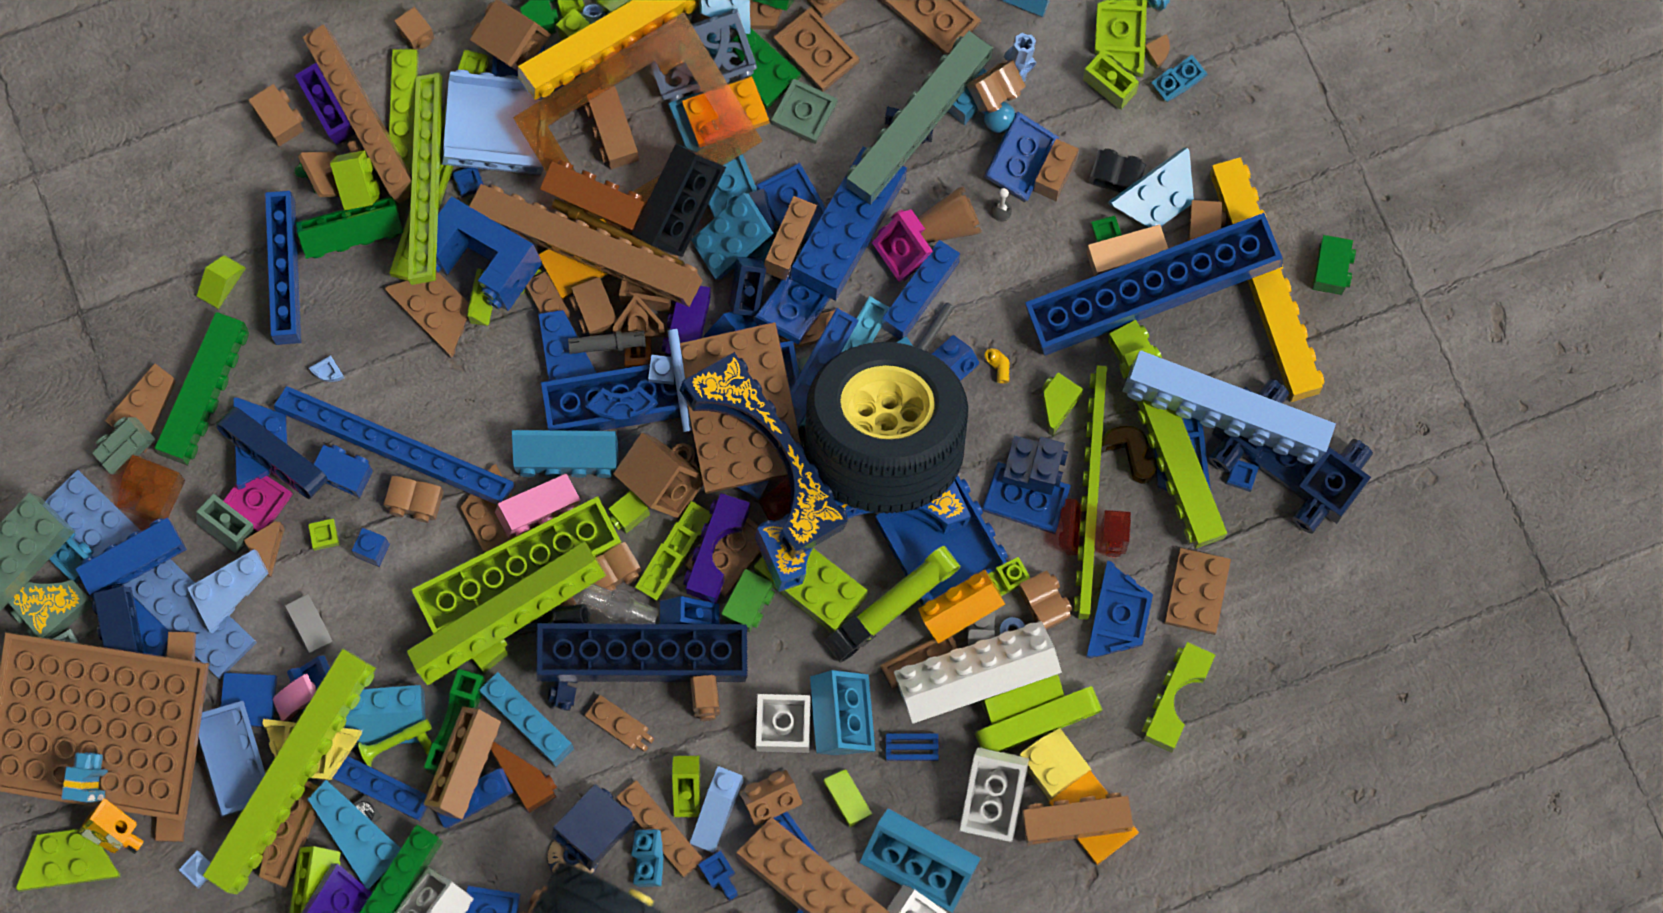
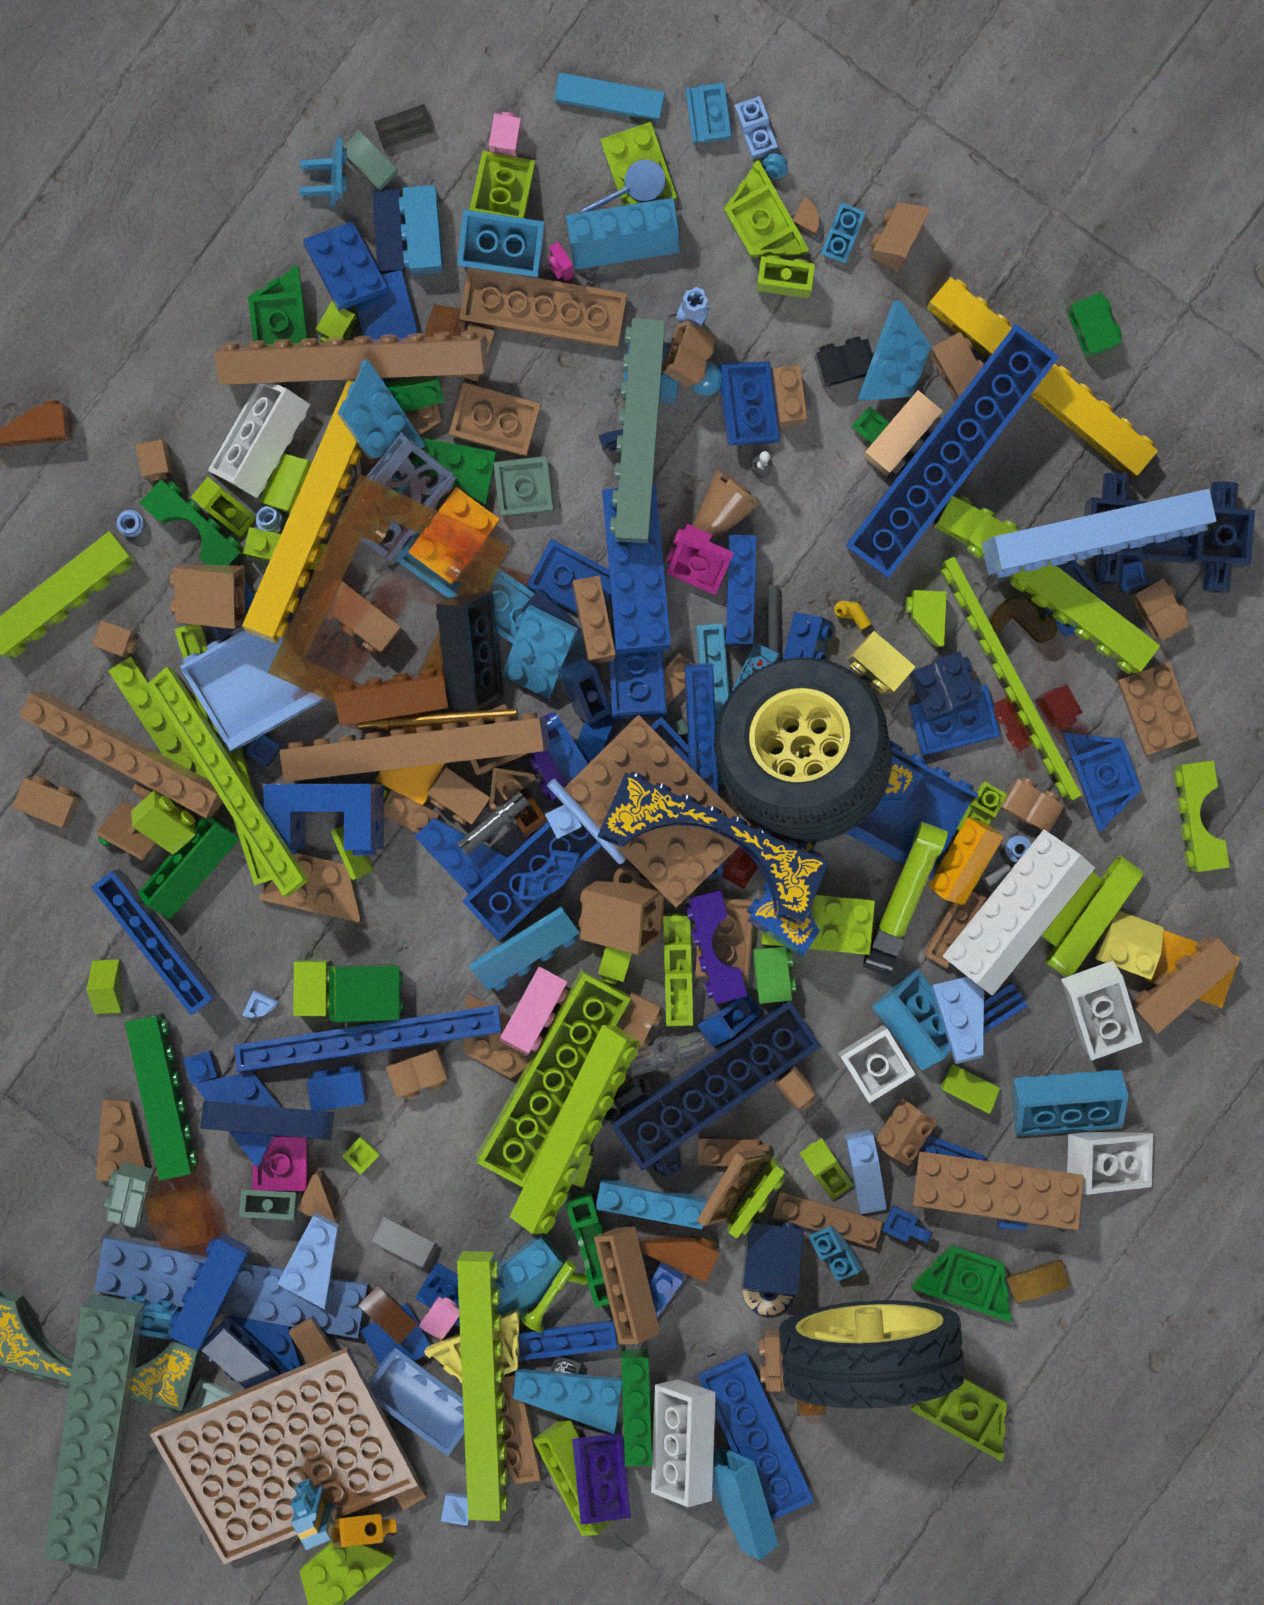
camera: 30 degrees left, 15 degrees up
dark purple brick [295,63,356,145] -> none
blue brick [352,528,390,567] -> none
none -> blue plate [183,1050,219,1085]
none -> lime brick [293,960,330,1016]
none -> green brick [329,964,403,1022]
none -> reddish brown slope [358,1285,417,1345]
none -> blue plate [547,712,588,784]
none -> medium nougat tile [697,1148,766,1226]
none -> lime plate [726,1156,785,1238]
none -> light yellow brick [847,631,916,694]
none -> medium nougat slope [869,202,930,272]
none -> light blue wing [931,976,984,1064]
none -> medium nougat brick [1130,579,1189,643]

